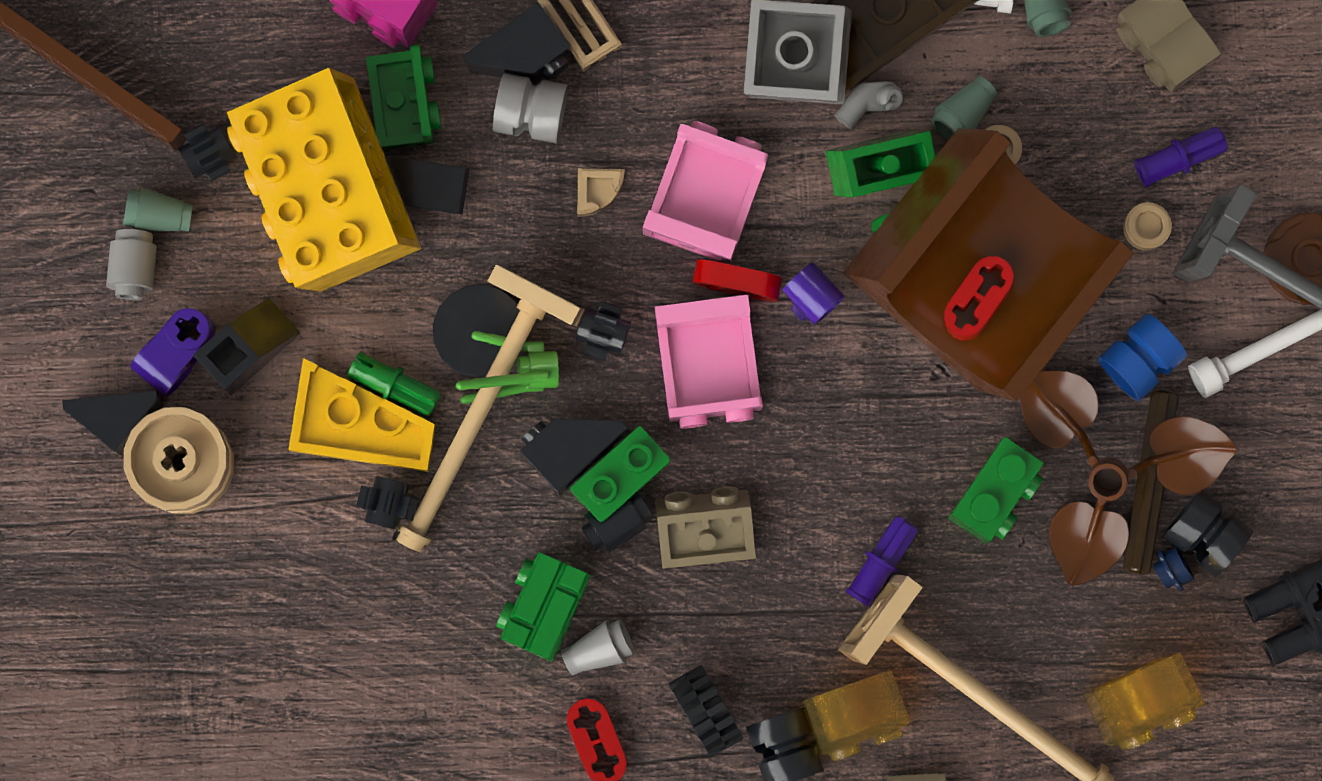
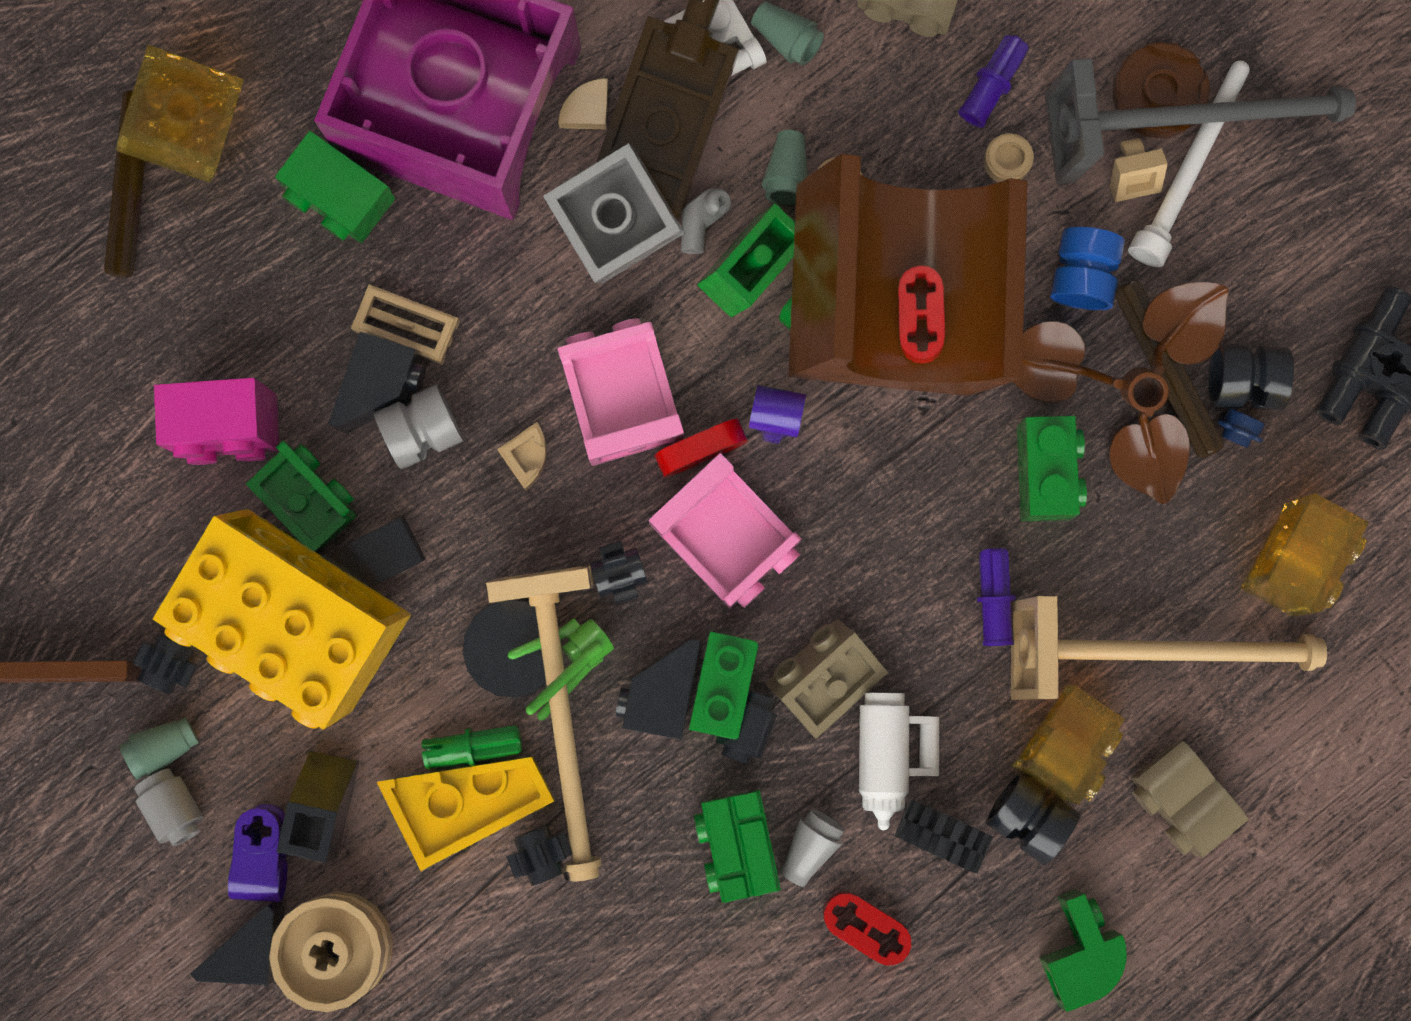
camera: 35 degrees left, 0 degrees up
none -> white piece [859,693,939,830]
none -> tan tile [1110,138,1168,202]

